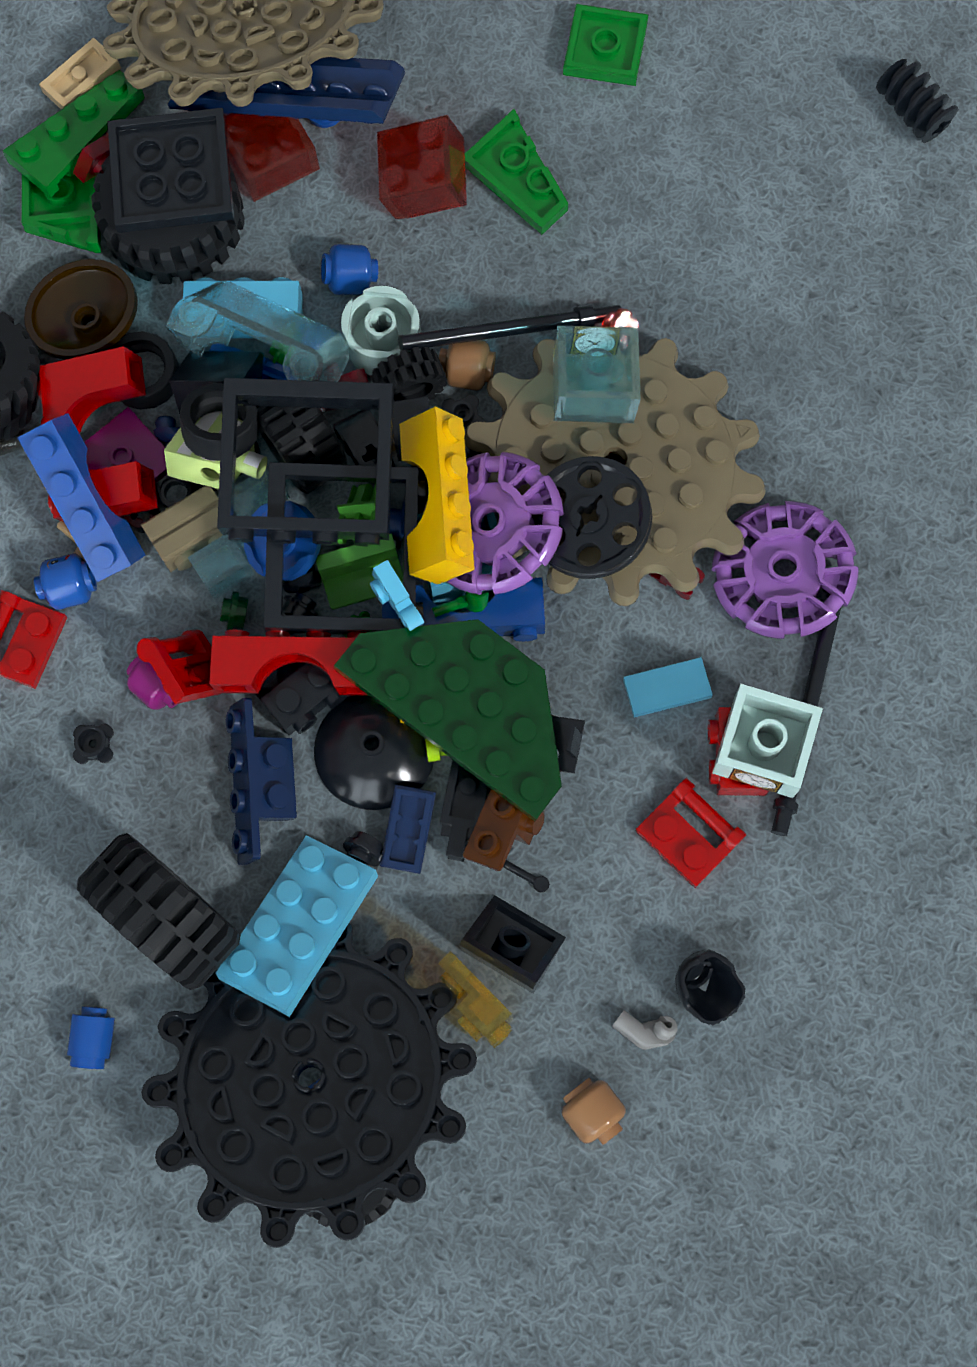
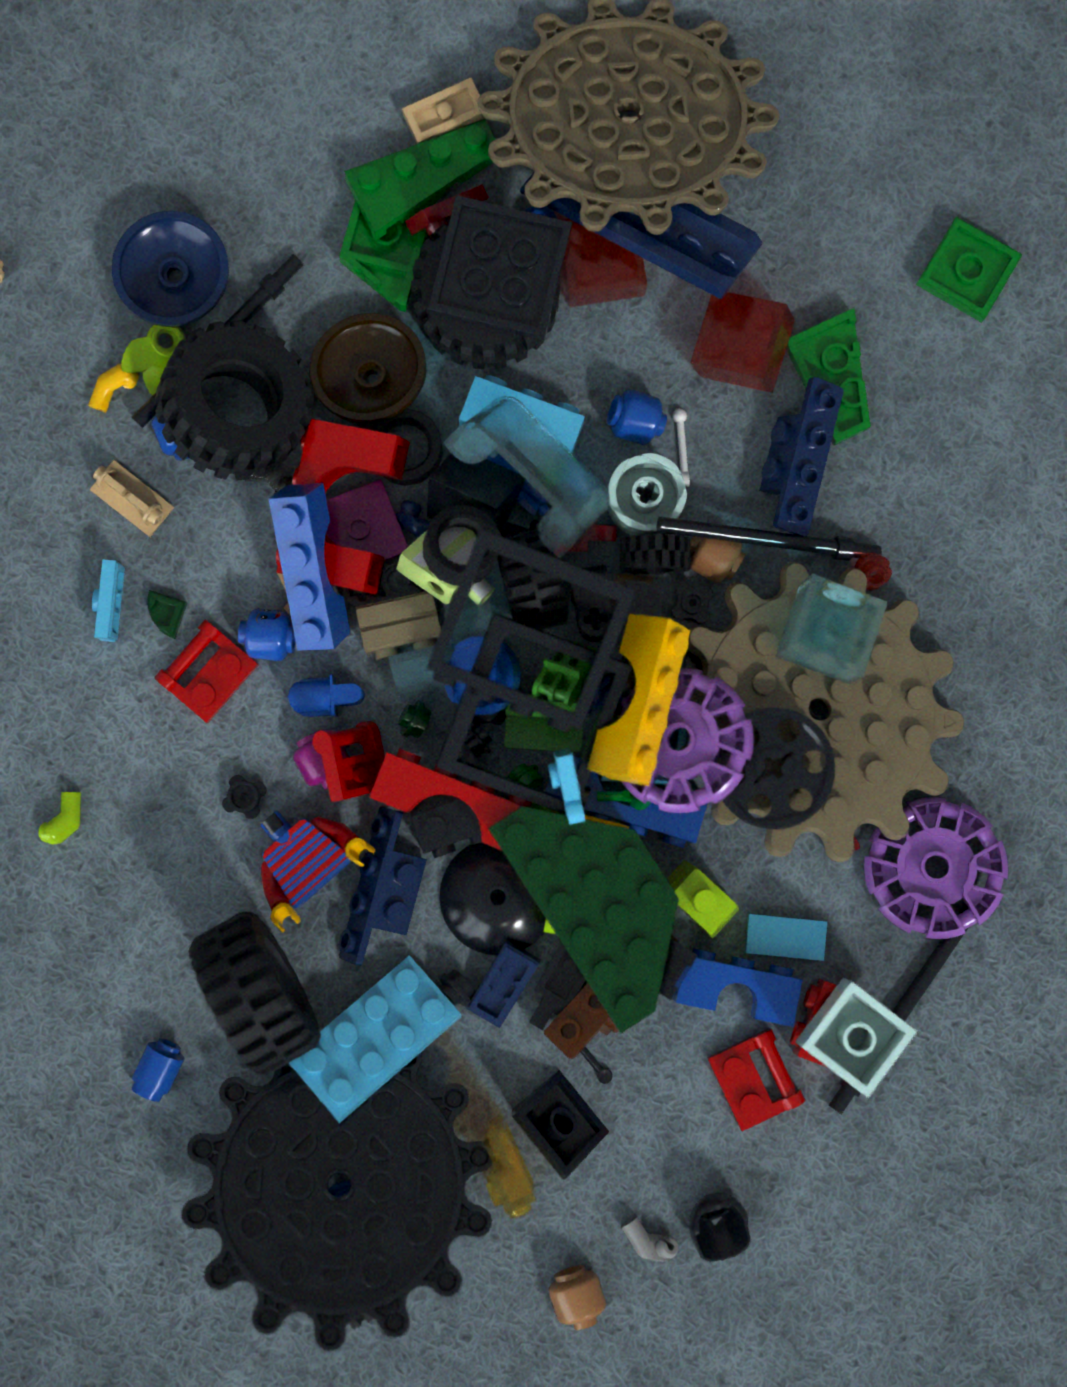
camera: 10 degrees right, 10 degrees up
none -> torso [260,810,375,932]
none -> blue arm [288,675,365,717]
none -> lime torso [667,860,739,939]
none -> white hinge [672,408,690,487]
none -> blue arch [673,948,803,1027]
none -> dark blue bracket [759,377,844,536]

